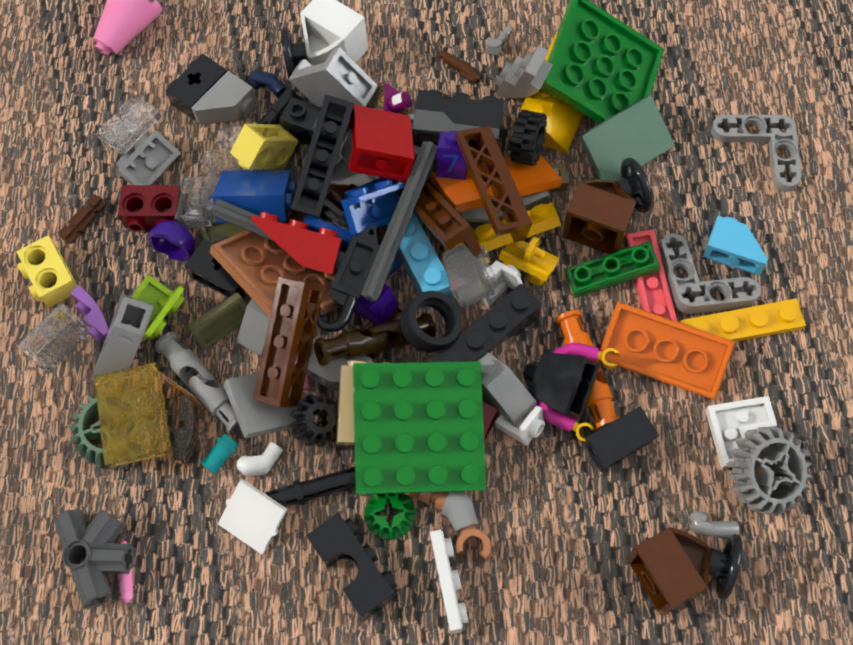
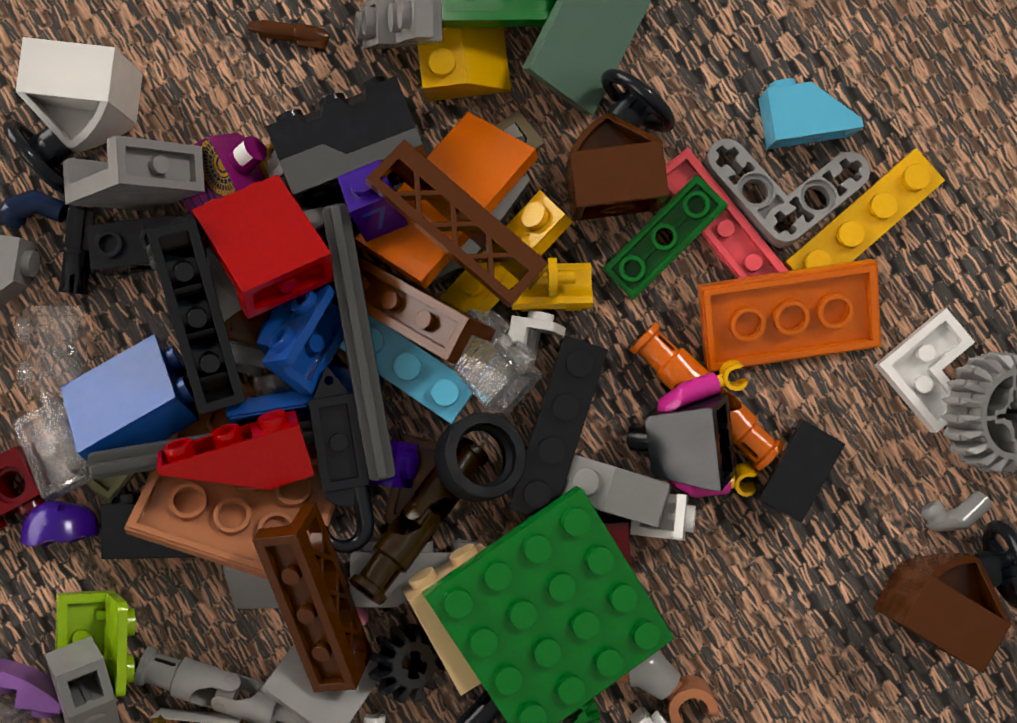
camera: 40 degrees left, 20 degrees up
olive tile [187,292,247,350] -> none
light yellow brick [230,123,299,171] -> none
black tyre [509,110,547,166] -> none

